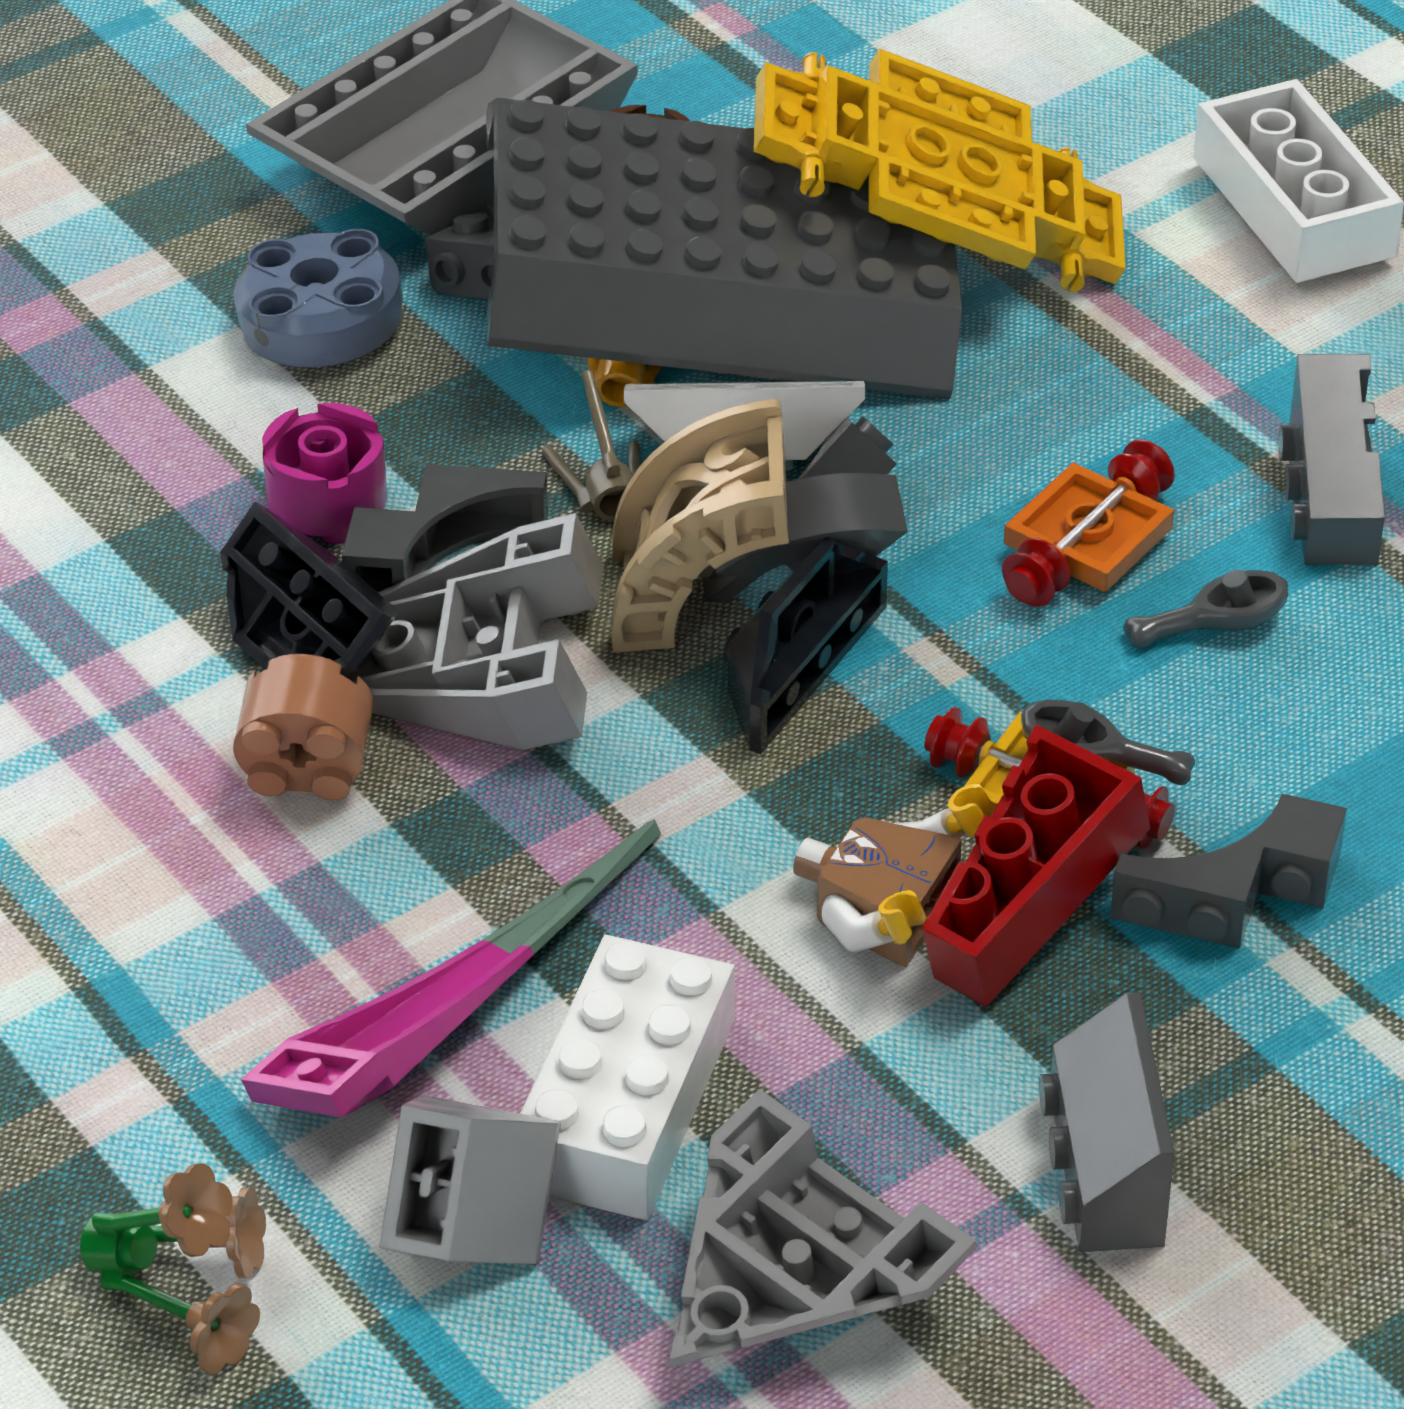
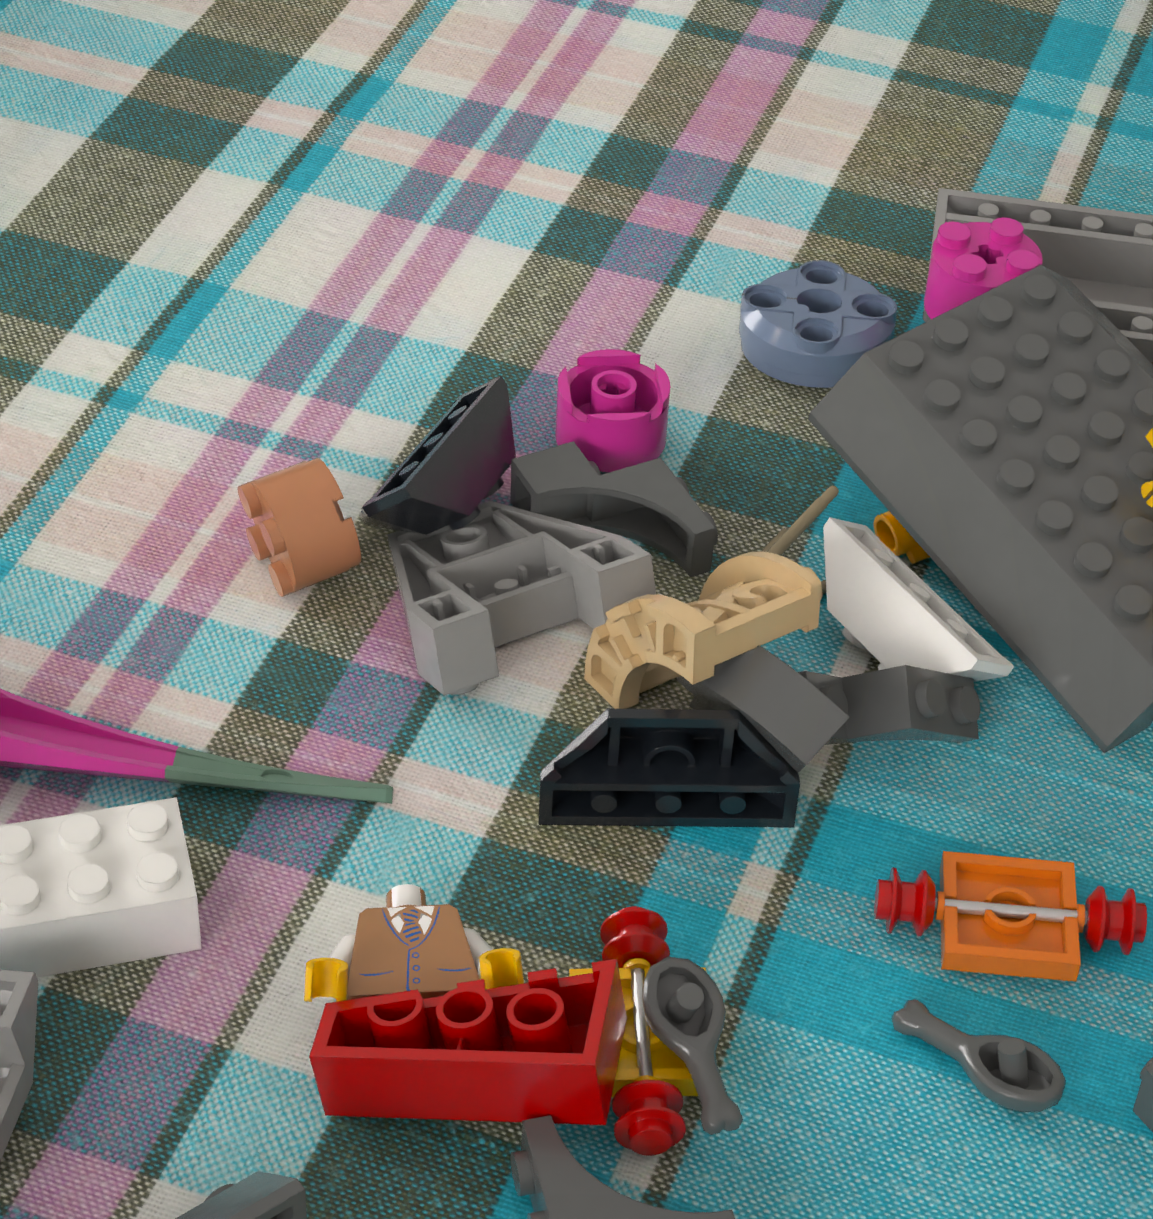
camera: 55 degrees right, 0 degrees up
none -> dark pink brick [924,217,1043,319]

